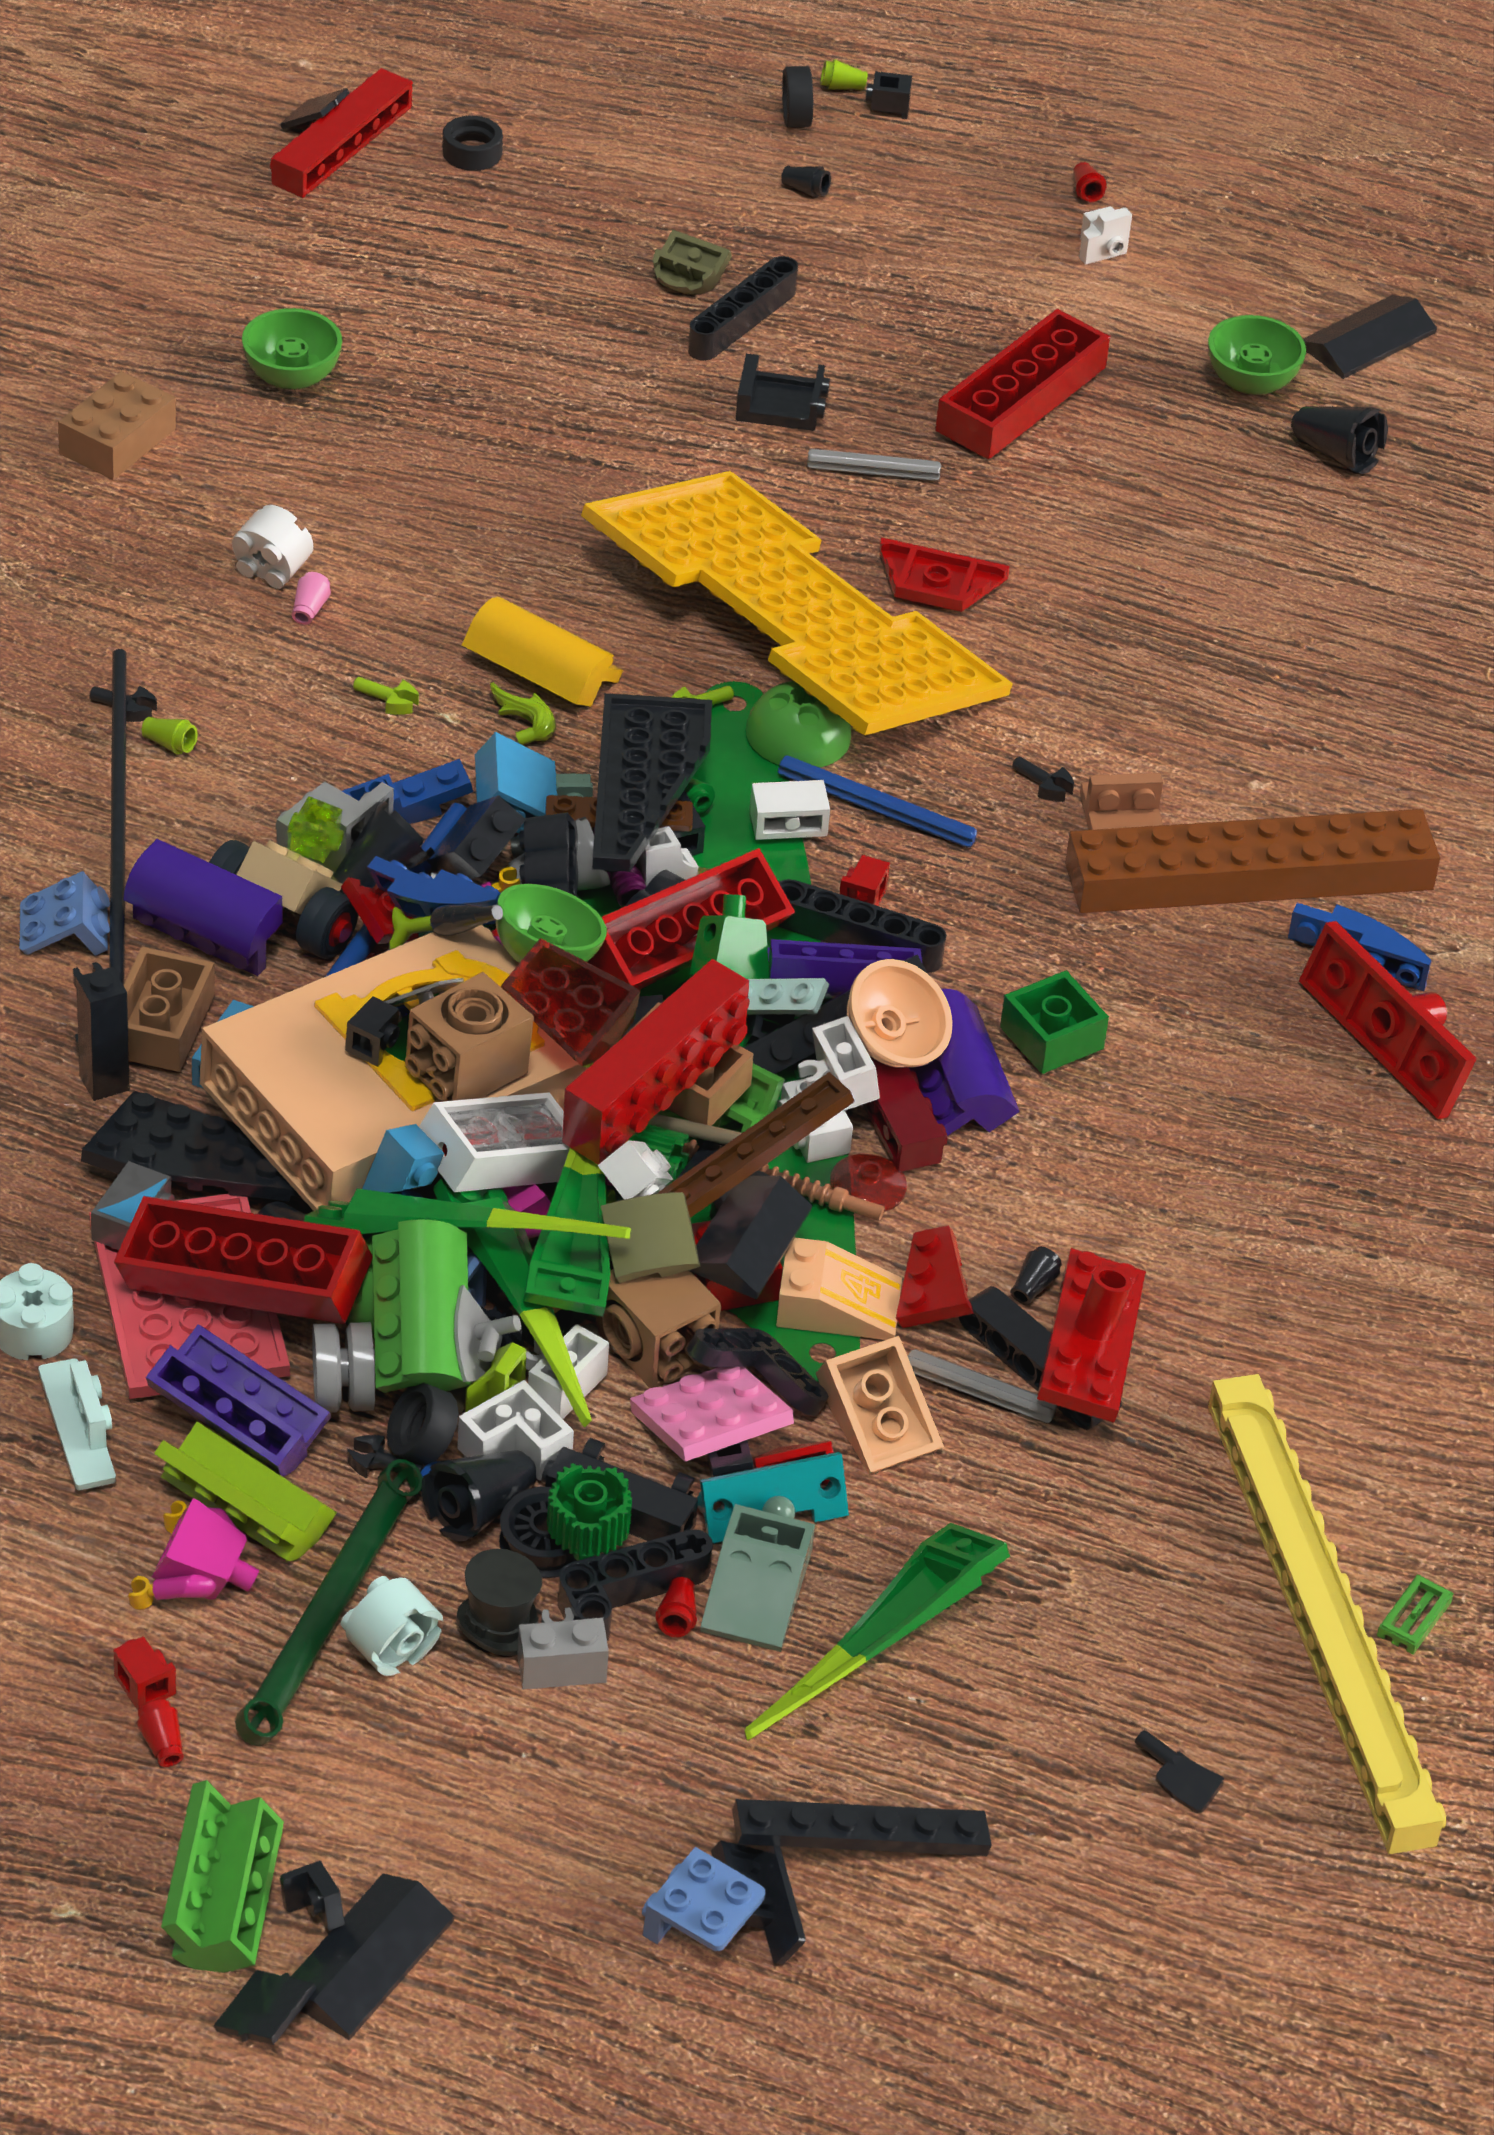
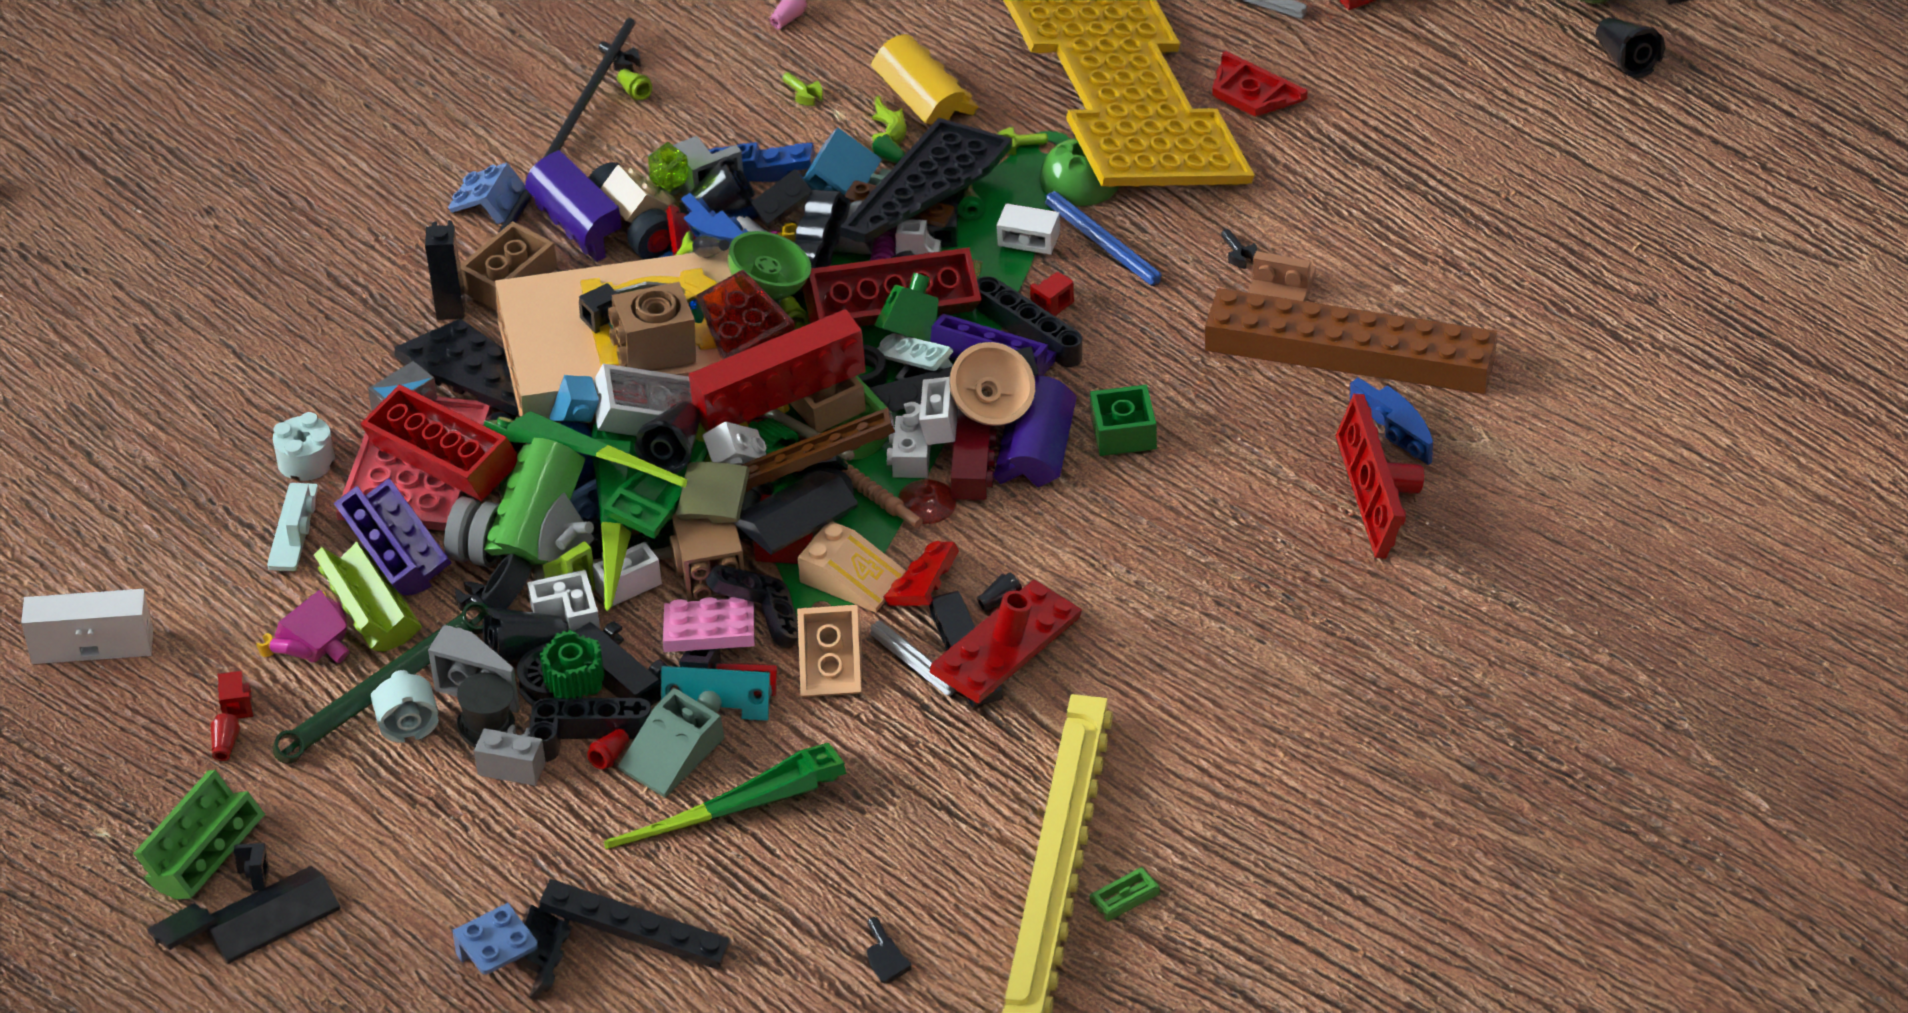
camera: 30 degrees right, 0 degrees up
none -> light grey slope [428,625,520,713]
none -> black cone [634,402,701,474]
none -> green cone [872,134,906,164]

